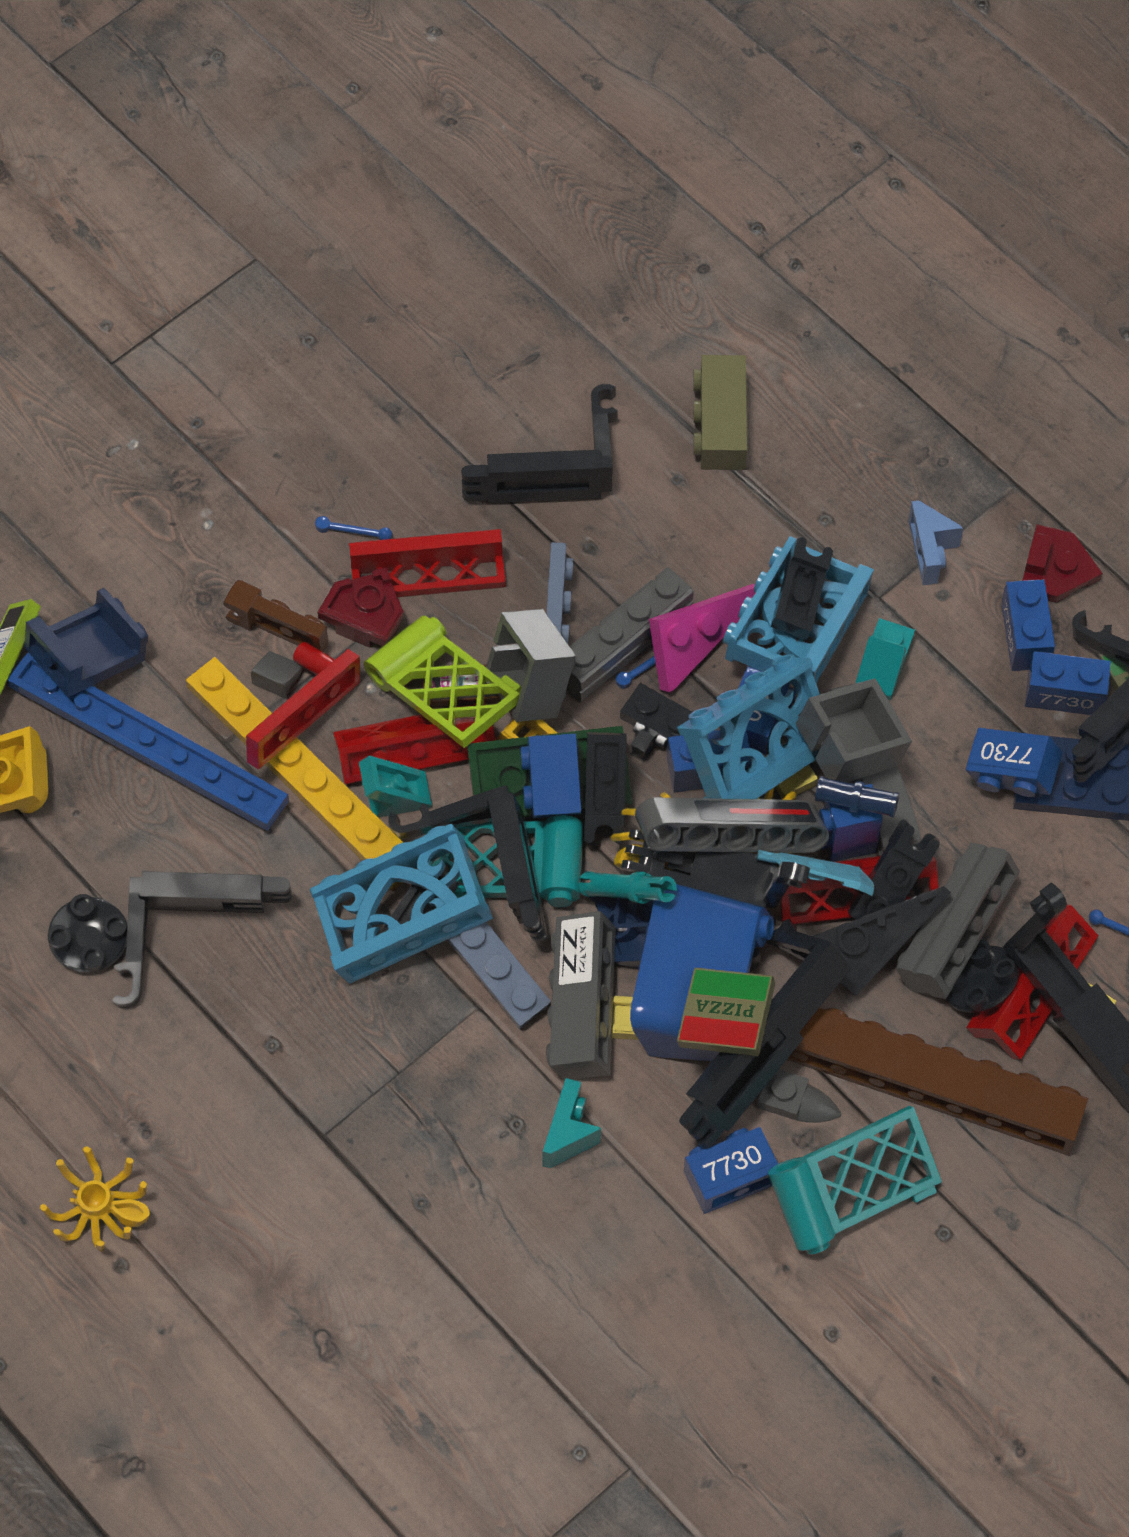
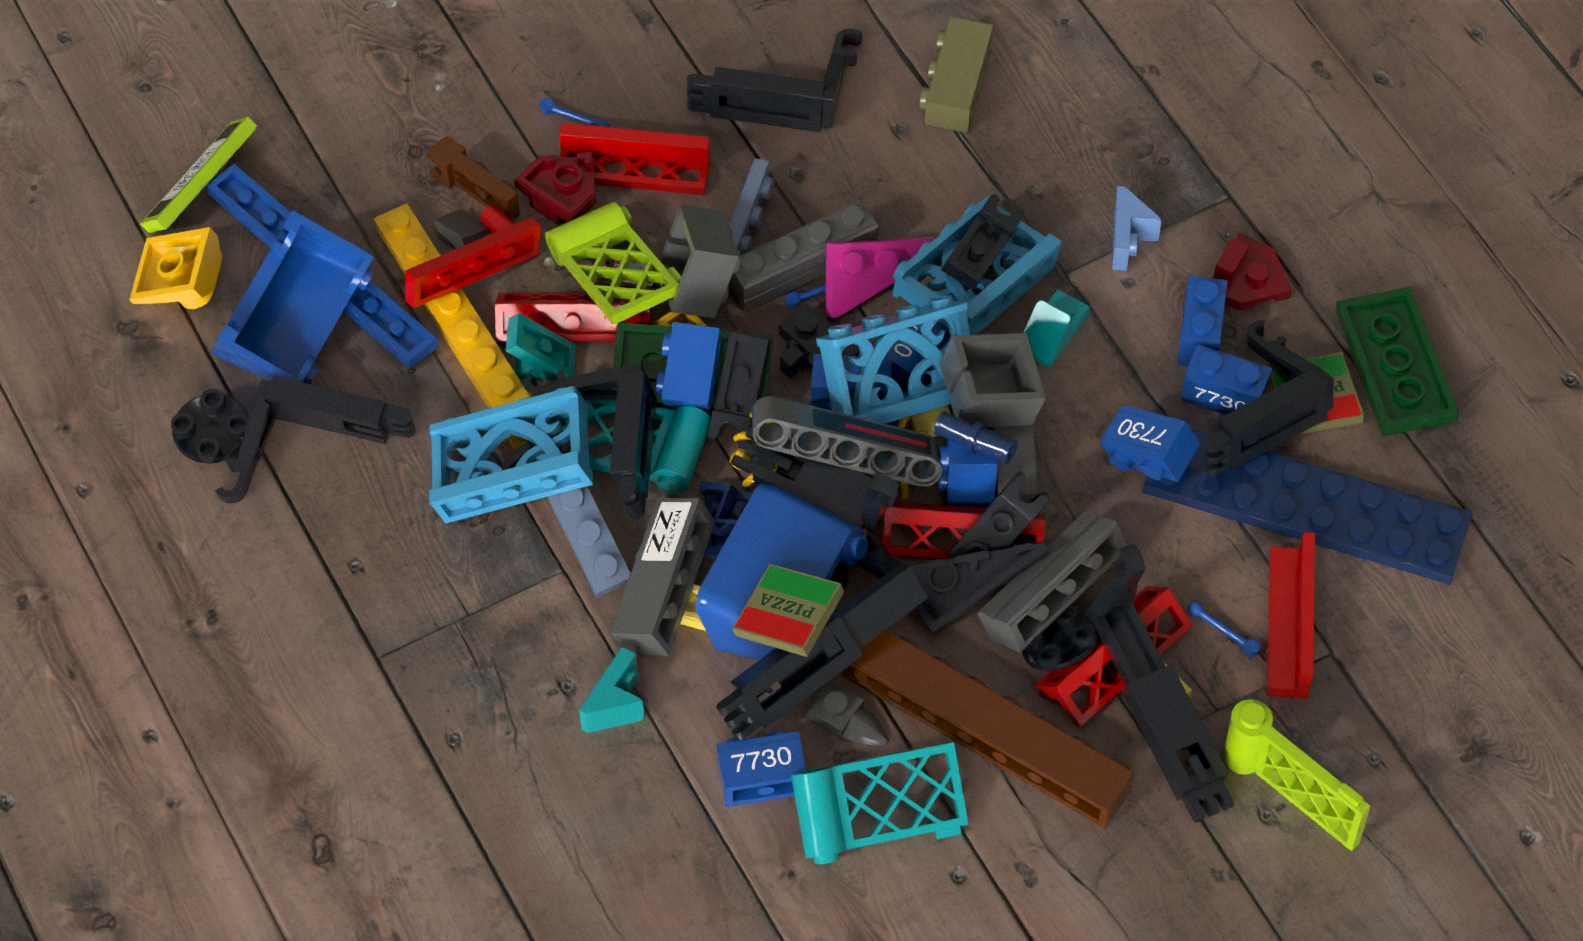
camera: 15 degrees right, 5 degrees down
dark blue panel [24,588,148,697] -> none
yellow animal [40,1146,150,1252] -> none
teal pin [578,871,677,904] -> none
medium azure piece [757,849,874,896] -> none
none -> blue windscreen [211,210,375,384]

